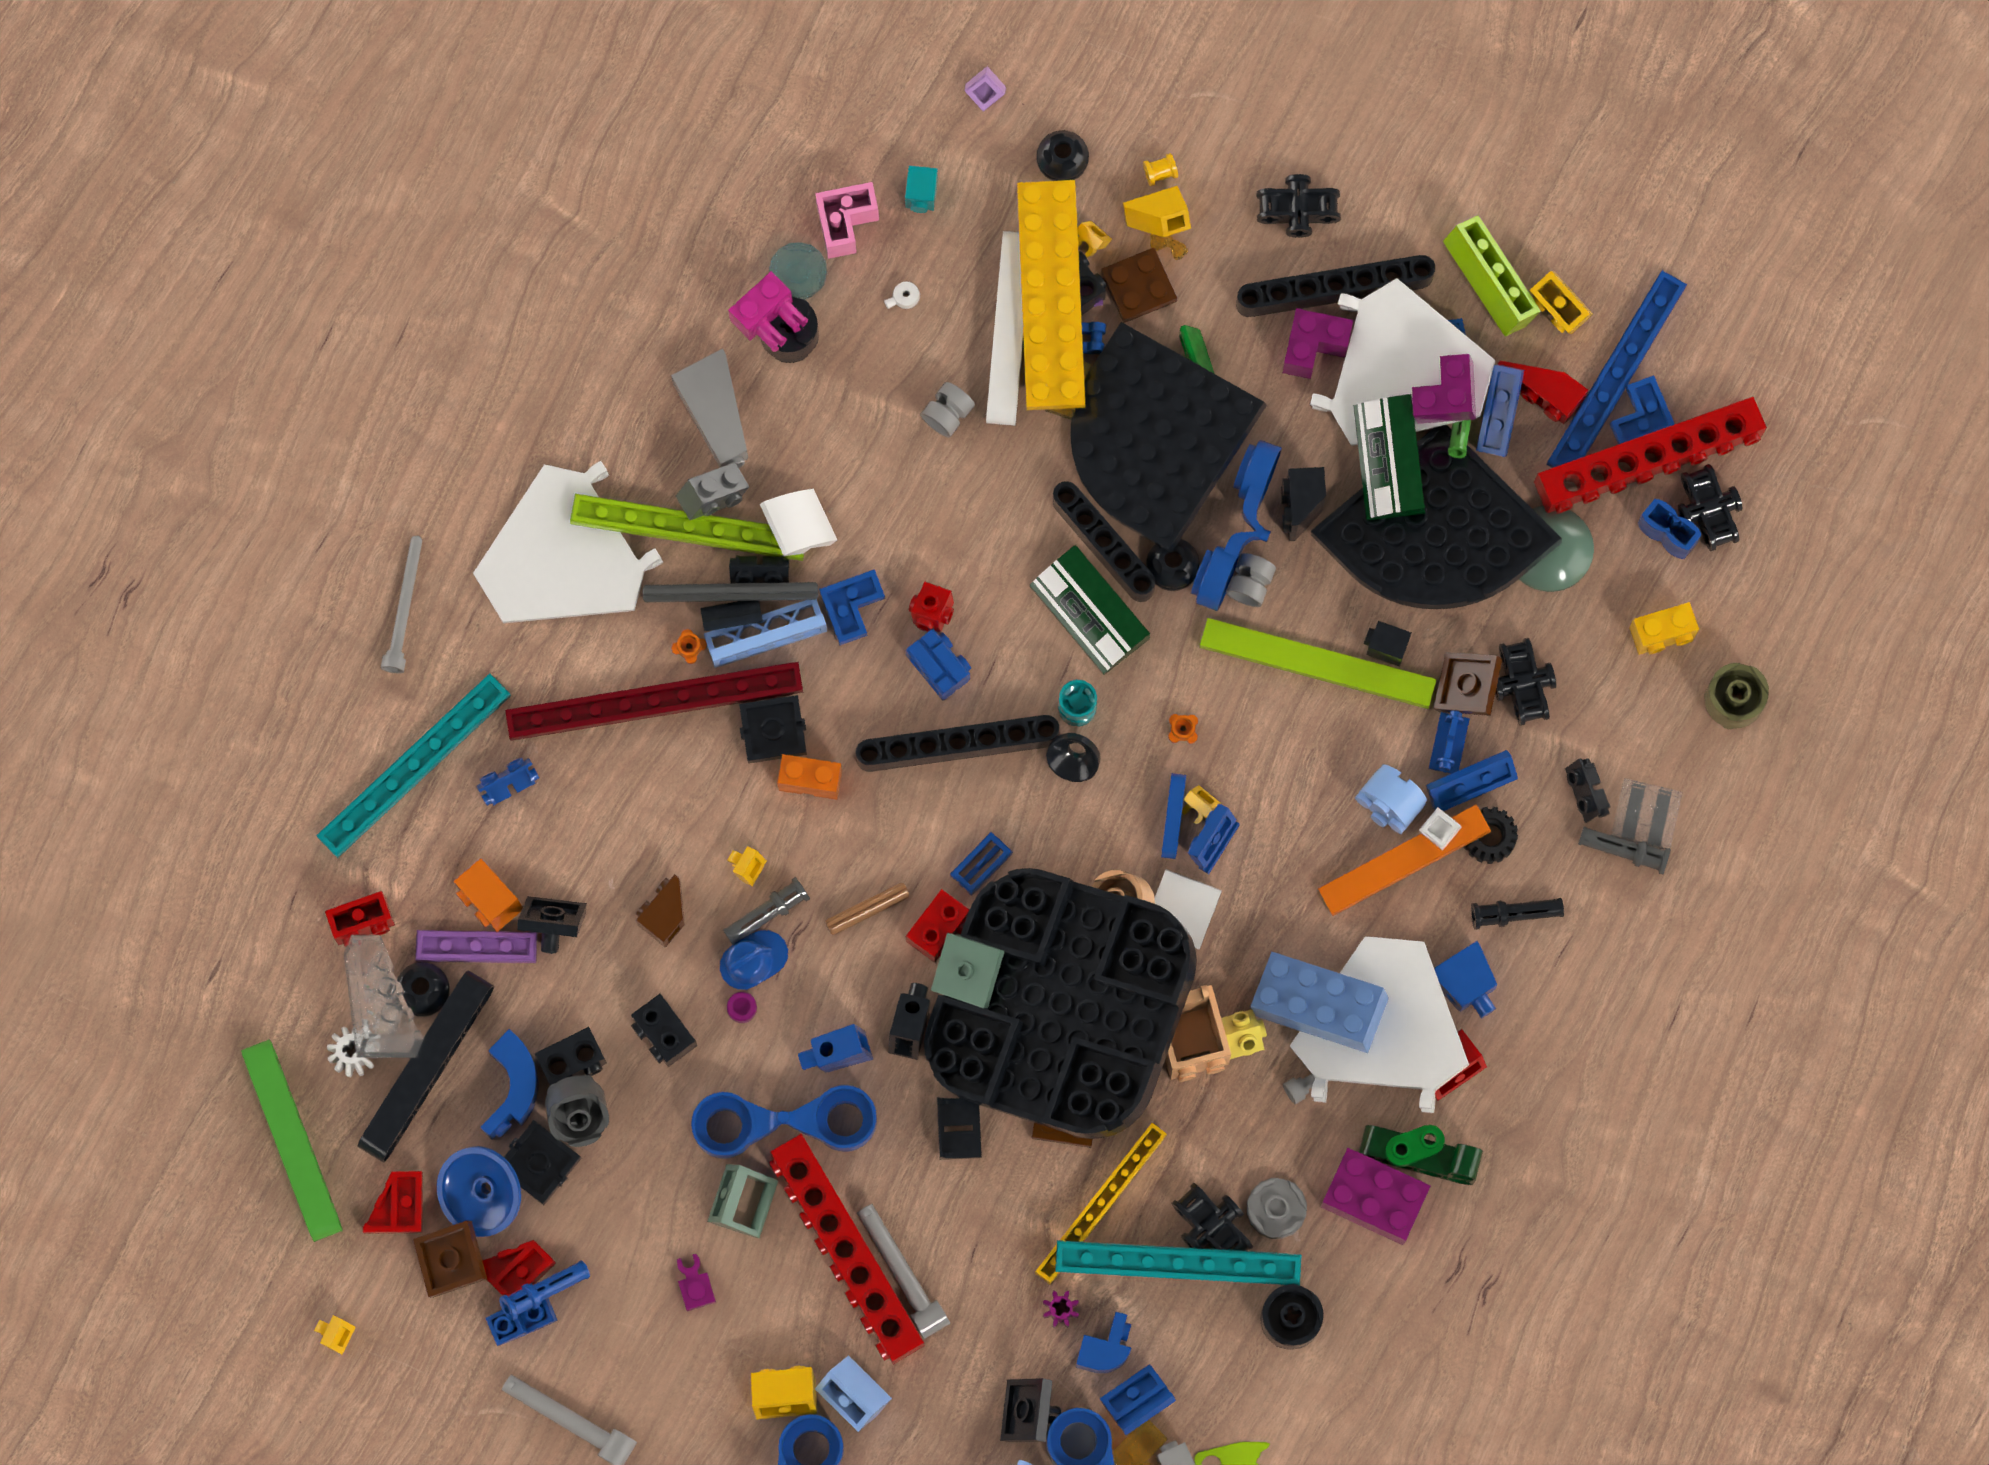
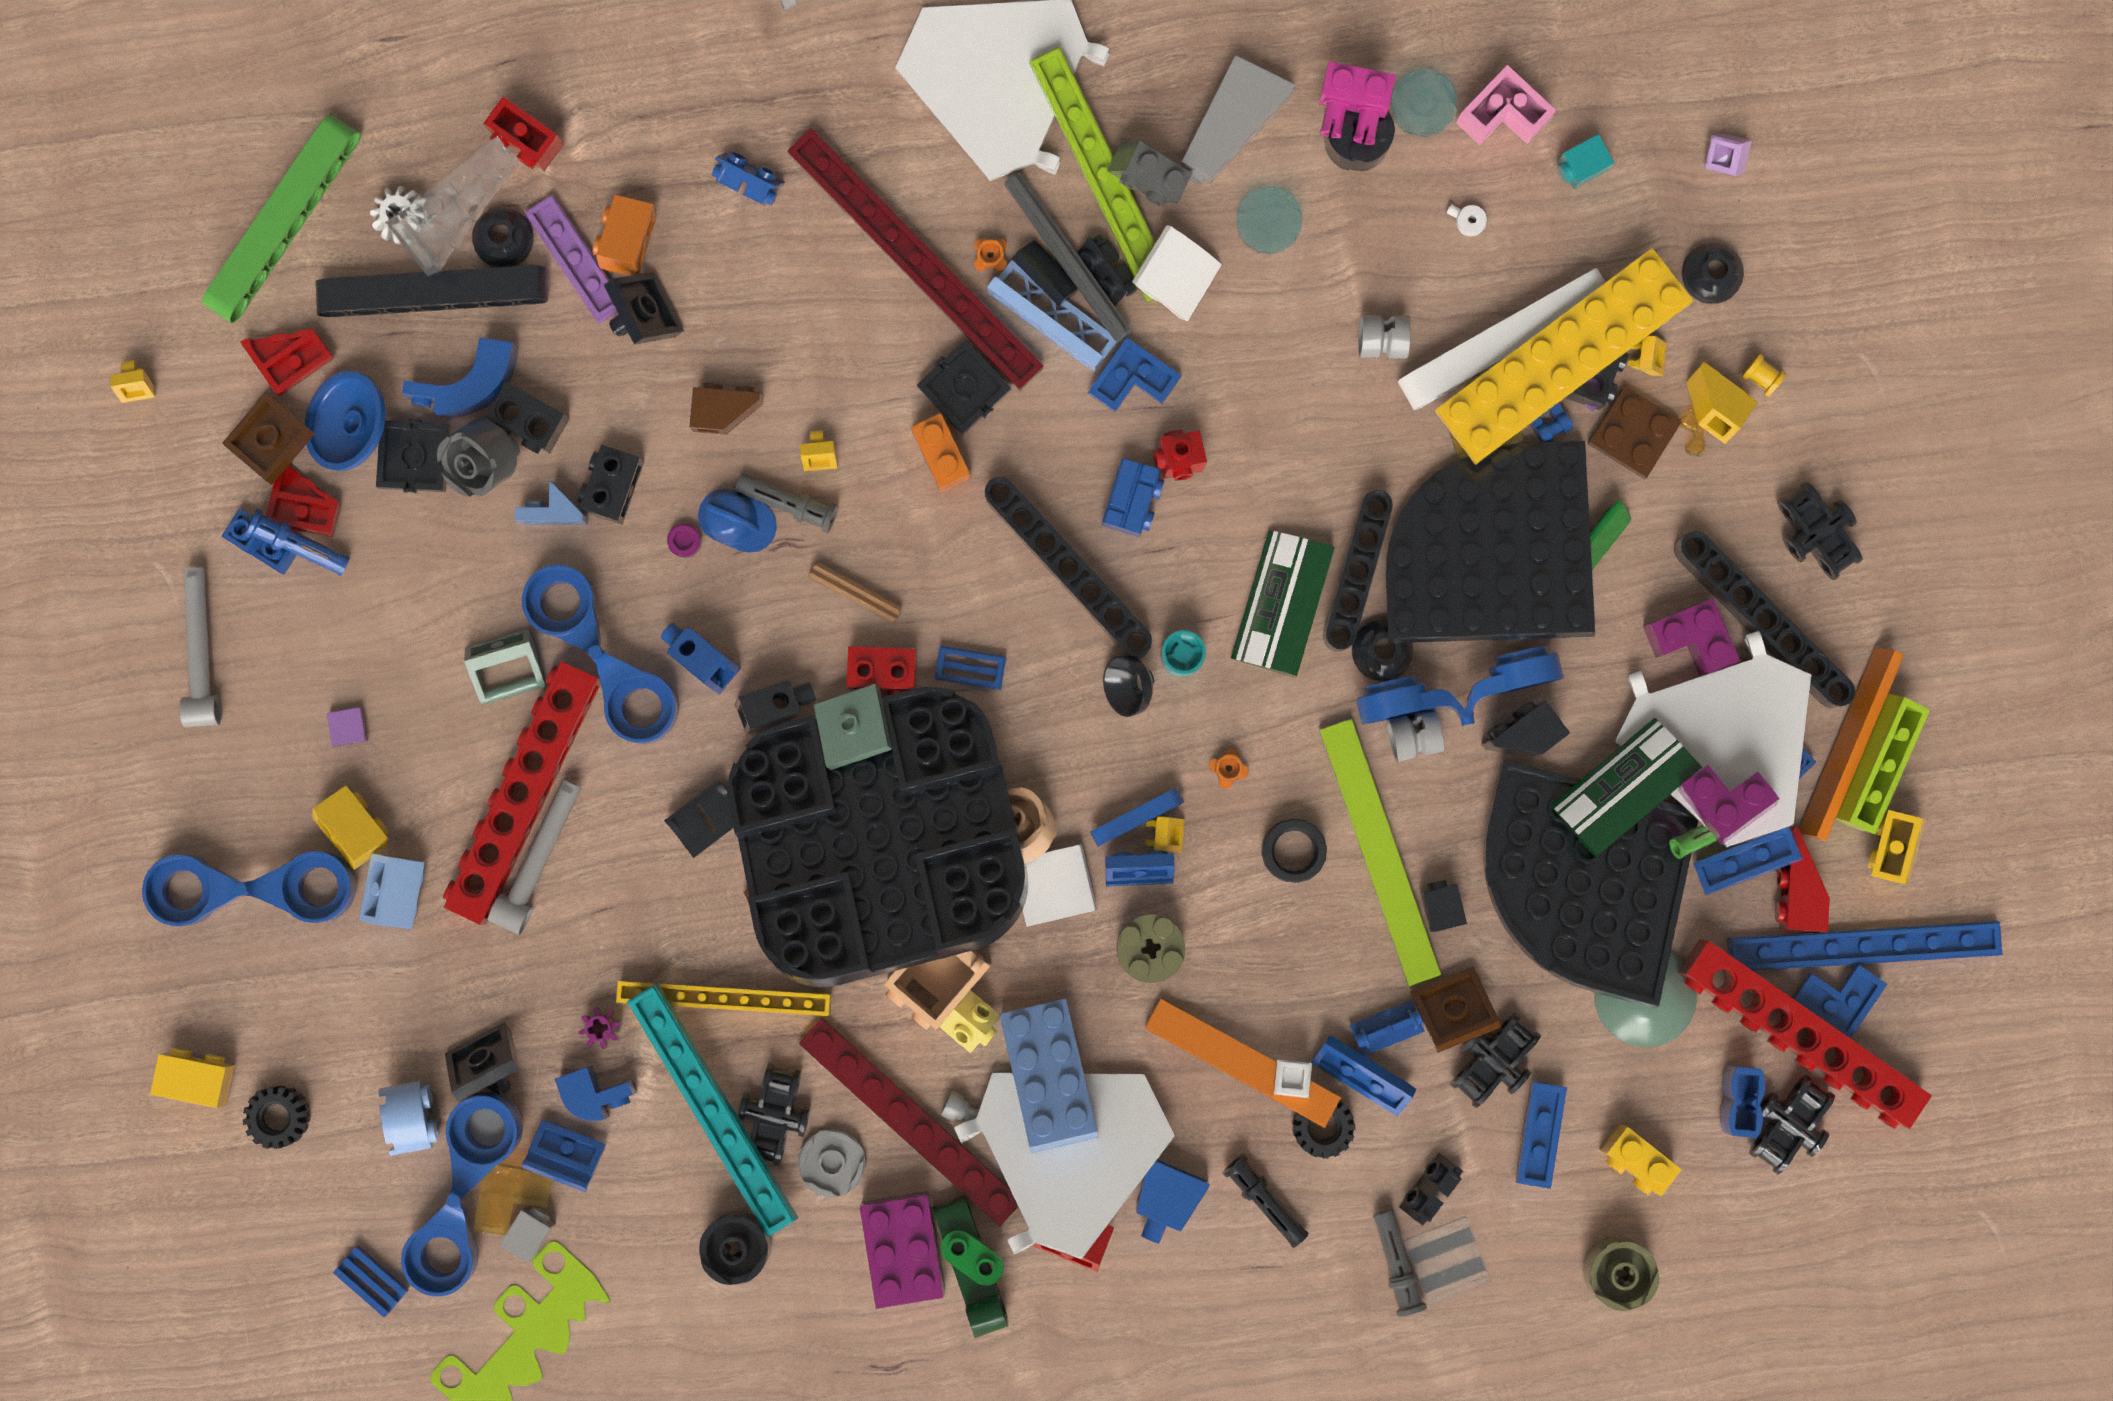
camera: 55 degrees right, 10 degrees up
teal tile [316,673,511,858] -> none
magenta plate [677,1254,716,1312] -> none
light blue brick [1355,764,1427,834] -> none
none -> medium lavender tile [327,707,368,747]
none -> medium blue slope [515,481,588,525]
none -> dark red plate [799,1018,1018,1227]
none -> olive brick [1116,914,1185,983]
none -> clear light blue tile [1236,187,1303,254]
none -> black tyre [1261,819,1327,883]
none -> blue plate [1515,1081,1567,1189]
none -> orange tile [1799,647,1904,841]

